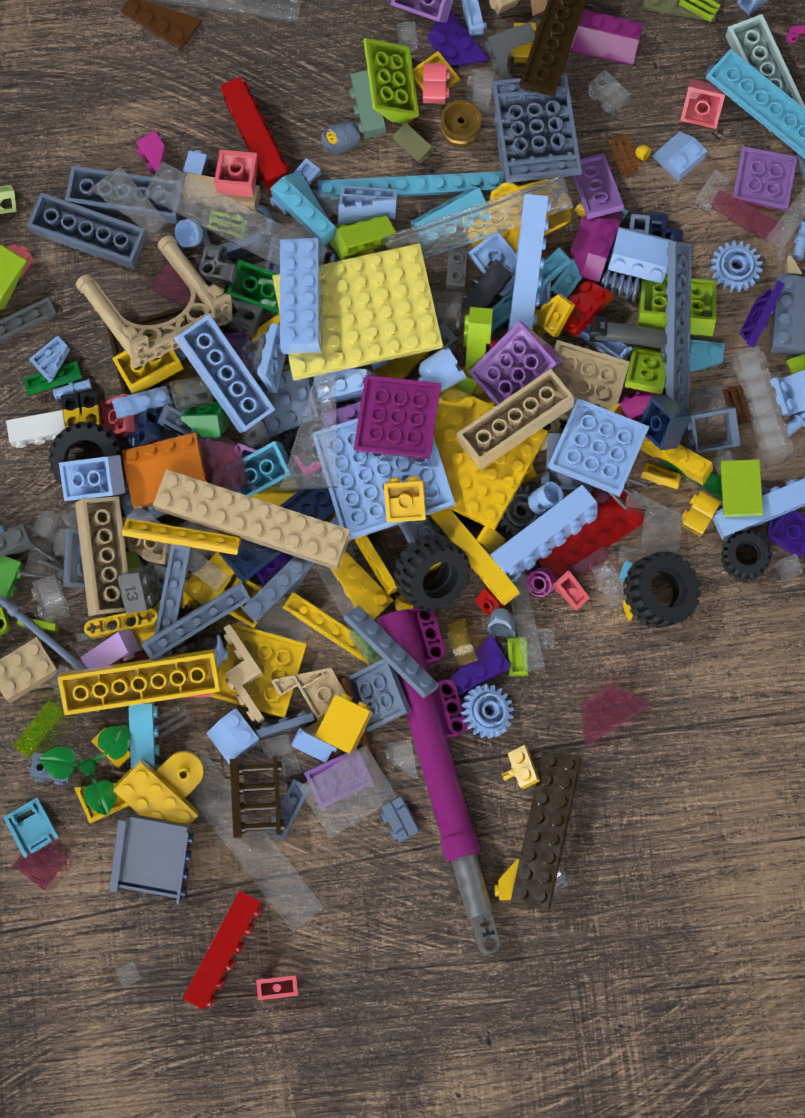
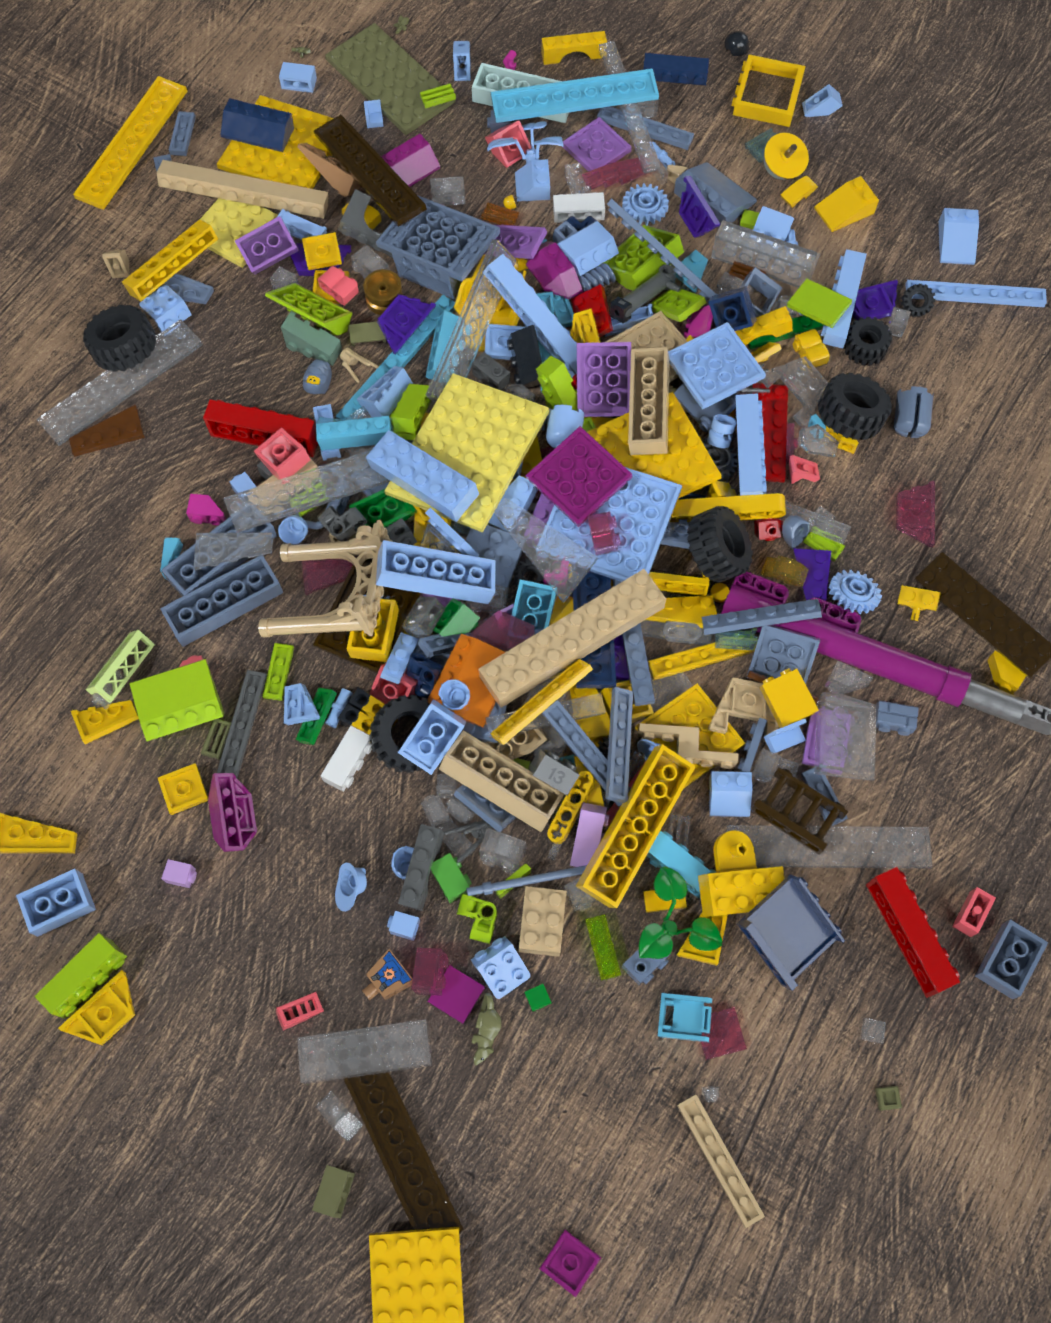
camera: 55 degrees left, 10 degrees down
yellow plate [384,476,426,523] -> none
magenta wheel [526,567,557,597] -> none
none -> medium azure slope [160,538,183,579]
none -> lime tile [263,643,294,701]
none -> yellow plate [302,232,342,270]
none -> tan plant [340,347,379,383]
none -> dark purple wing [377,295,436,355]
none -> light blue hair [438,679,470,710]
none -> light blue plant [487,121,563,164]
none -> white brick [553,192,605,223]
none -> clear pink brick [588,511,621,556]
none -> clear plate [663,621,702,644]
none -> olive tile [875,1086,902,1111]
none -> sand blue cylinder [894,386,934,438]
none -> sand blue brick [975,920,1048,999]

